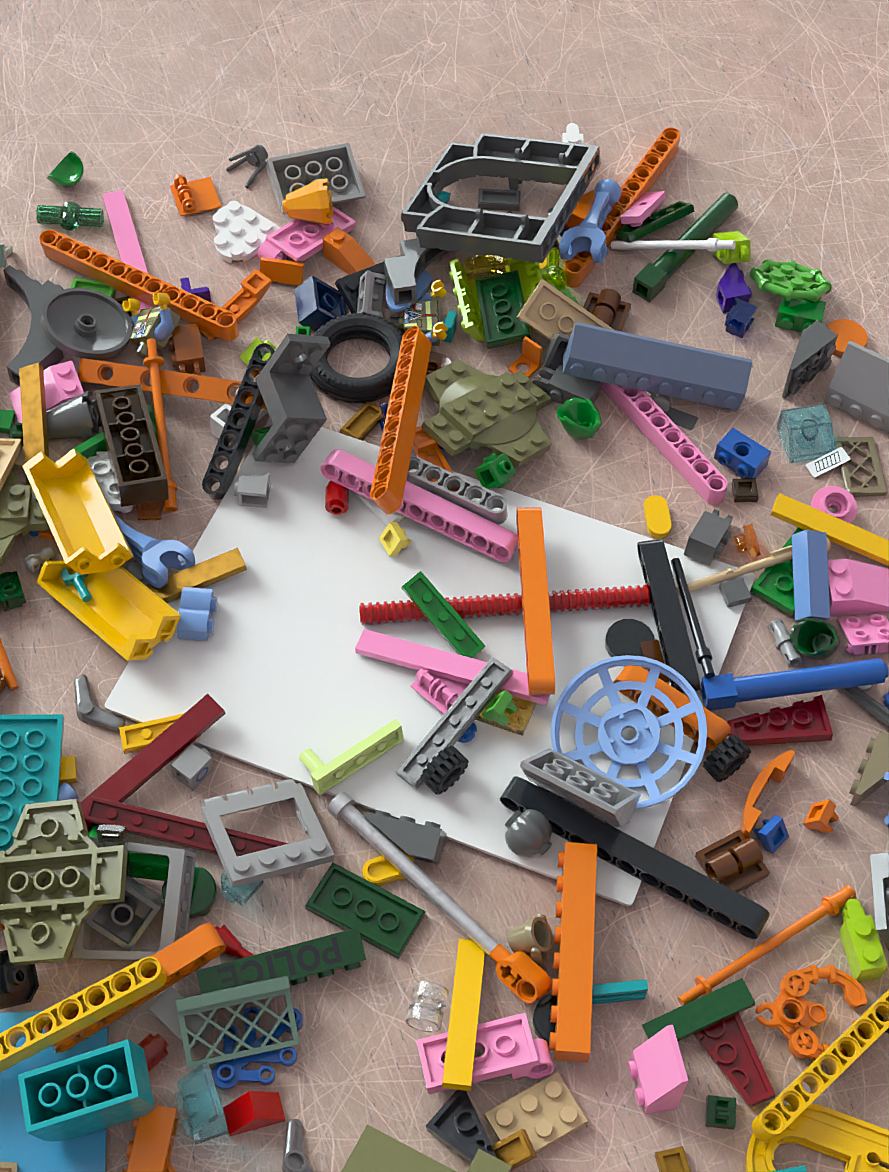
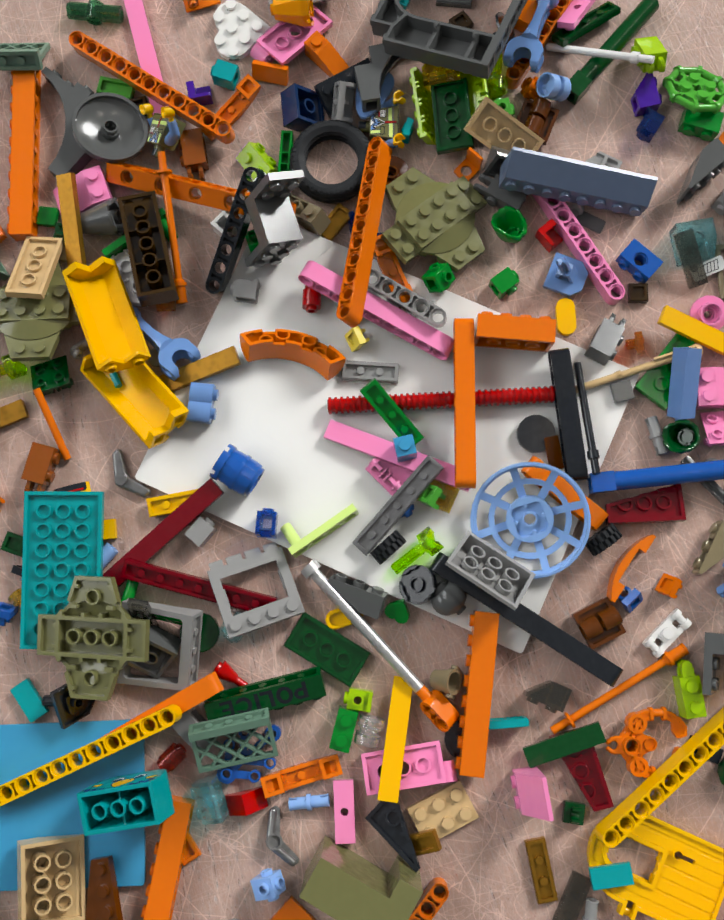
camera: 10 degrees right, 25 degrees up
none -> blue piece [209,444,265,496]
none -> teal brick [210,59,241,91]
none -> orange brick [240,329,346,381]
none -> clear blue window [255,508,278,539]
none -> orange slope [260,754,343,799]
none -> light blue pin [288,793,330,811]
none -> dark tan slope [289,194,331,236]
none -> green brick [329,705,359,753]
none -> bright pink tile [333,779,356,844]
none -> light grey tile [341,360,399,384]
none -> lime brick [343,687,373,713]
none -> green tile [385,599,410,624]
none -> clear neon green piece [391,526,444,574]
none -> dark azure brick [393,434,417,462]
none -> tile [399,565,437,605]
none -> orange brick [474,311,556,352]
none -> green brick [488,267,520,300]
none -> orange gear [520,76,540,100]
none -> clear smoke slope [523,680,572,713]
none -> red panel [535,219,563,253]
none -> light blue wheel [536,72,571,102]
none -> medium blue piece [543,252,588,297]
none -> white plate [642,608,692,658]
none -> clear smoke tile [673,228,708,289]

